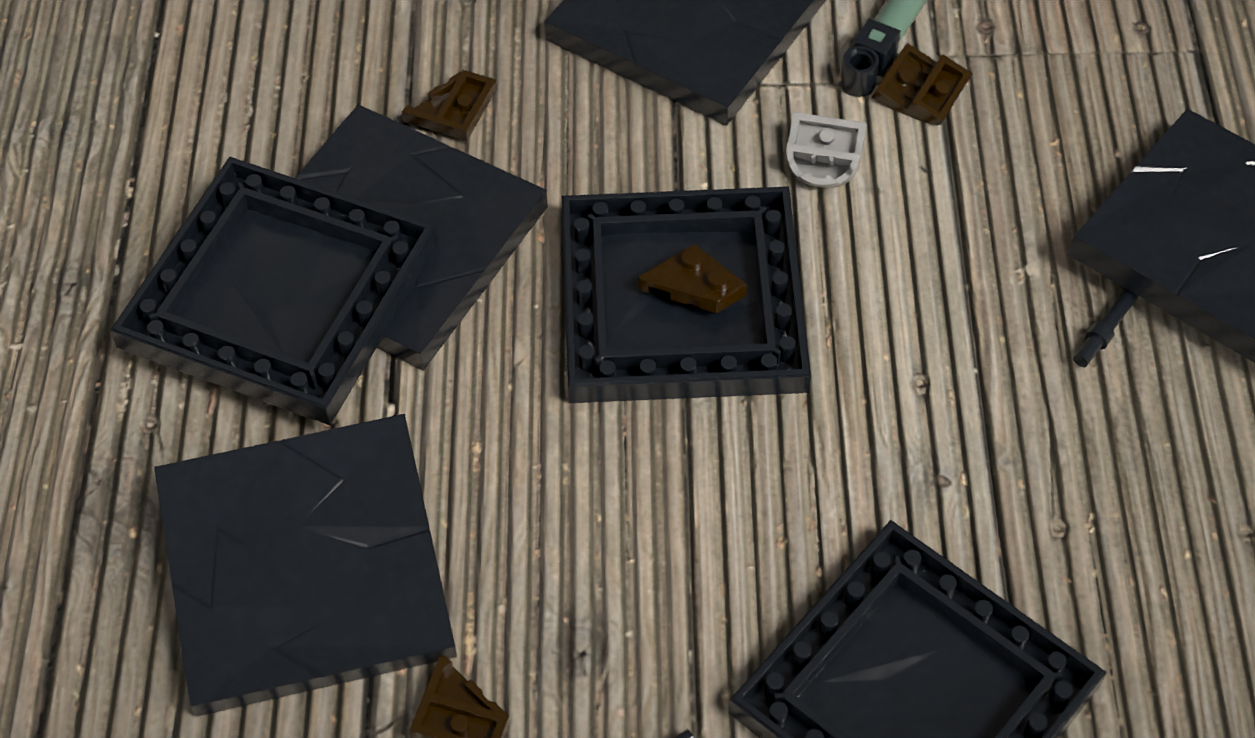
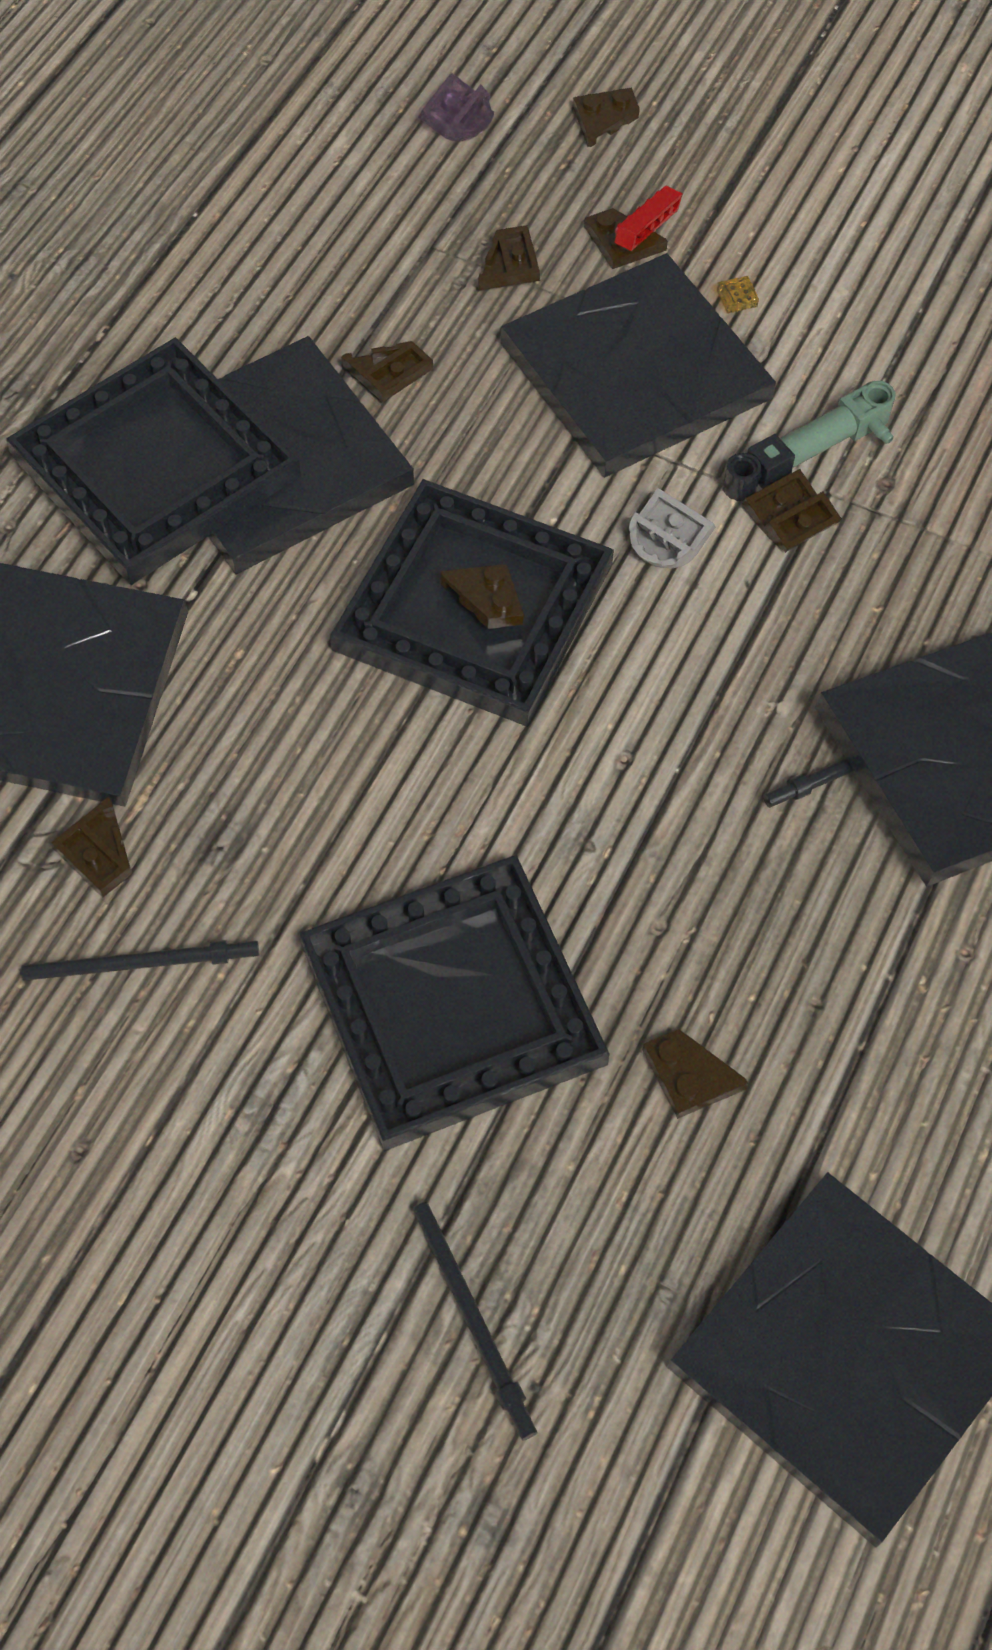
camera: 25 degrees right, 5 degrees up
none -> dark brown wing [642,1029,748,1119]

